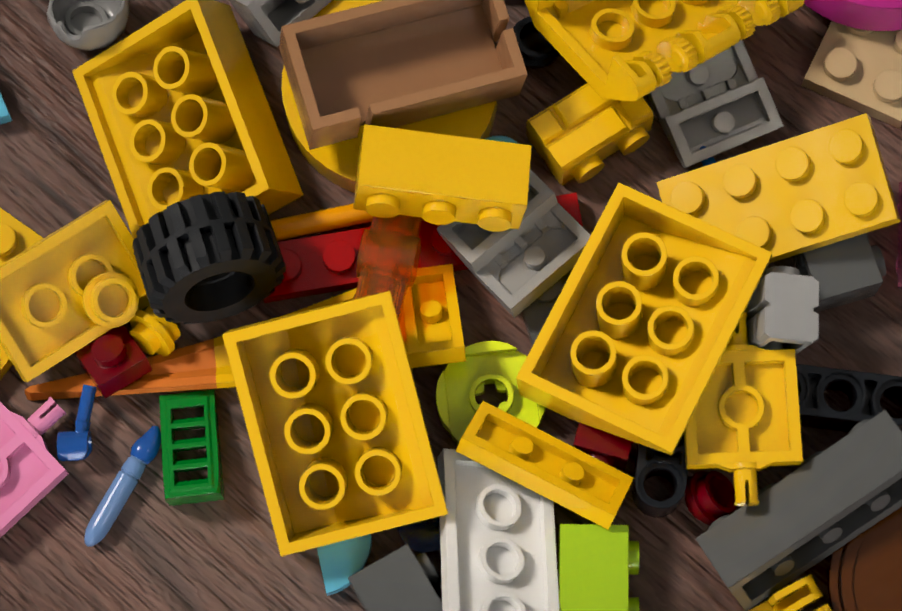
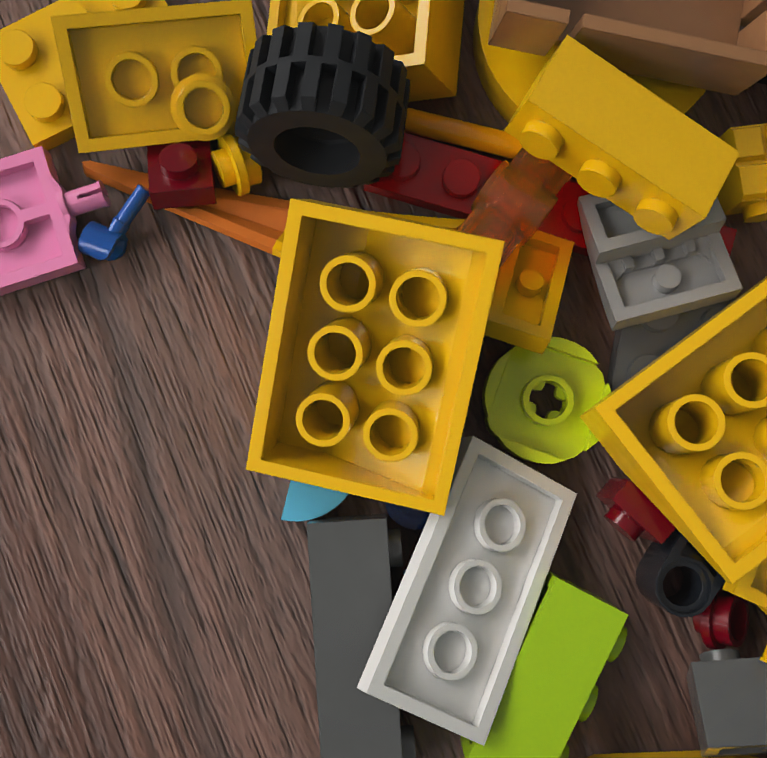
camera: 20 degrees right, 10 degrees up
medium blue piece [84,426,161,547] -> none
green slope [159,389,225,506] -> none
yellow plate [456,401,634,529] -> none

